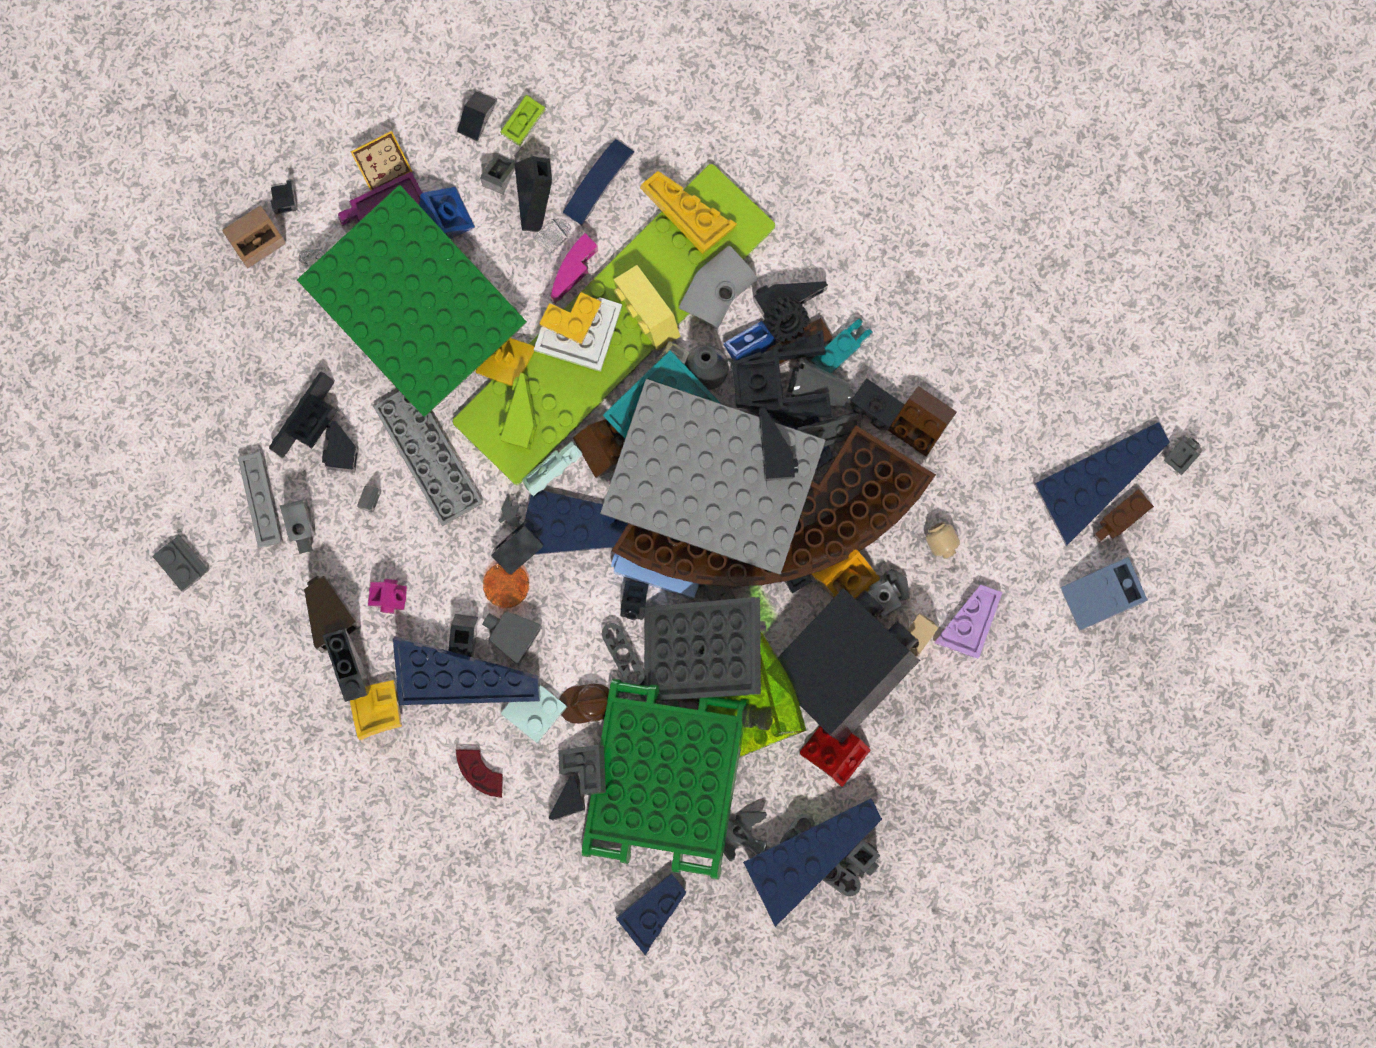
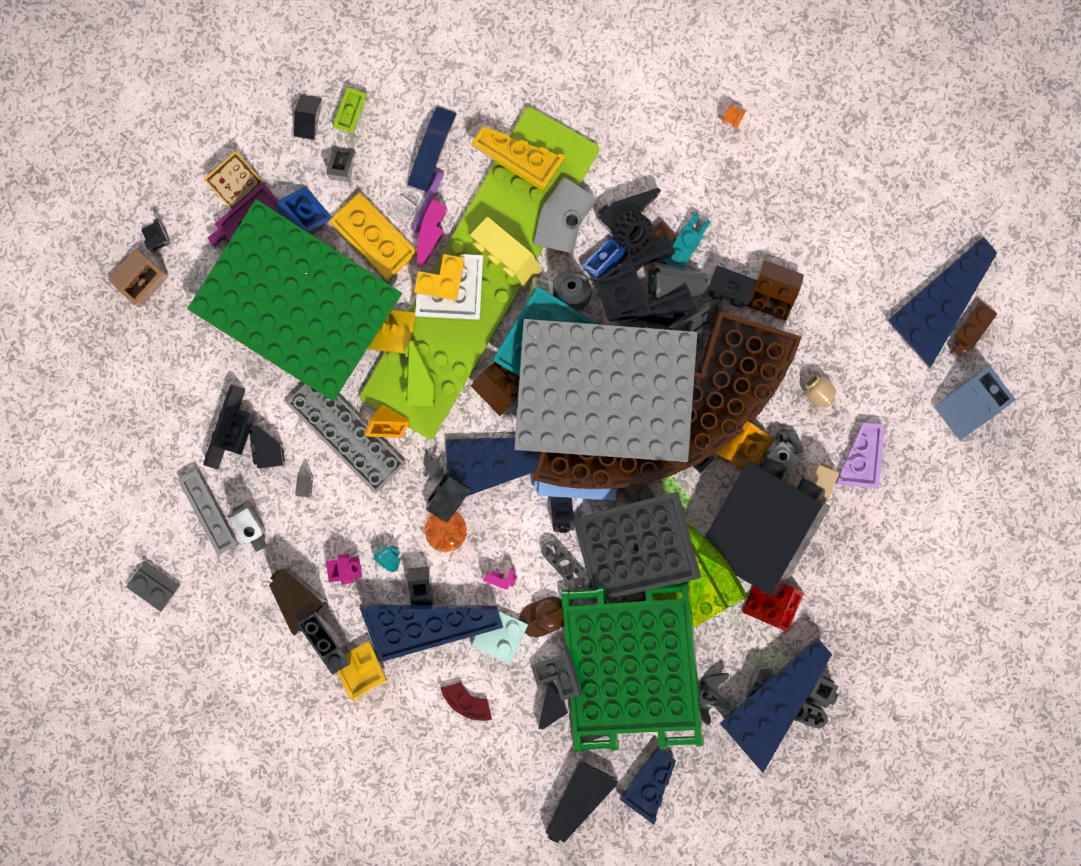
camera: 15 degrees left, 5 degrees up
dark grey torso [482,611,542,665] -> none
black slope [514,156,552,232] -> none
light aqua hinge [522,441,582,496] -> none
clear smoke wheel [742,704,774,730] -> none
black slope [759,407,798,481] -> none
dark grey bracket [1164,436,1202,475] -> none
none -> yellow tile [329,192,417,282]
none -> light orange slope [363,404,410,438]
none -> teal cone [373,545,401,572]
none -> medium lavender bar [411,171,444,233]
none -> dark pink bracket [483,568,518,590]
none -> black slope [545,760,618,843]
none -> orange wheel [722,103,746,130]

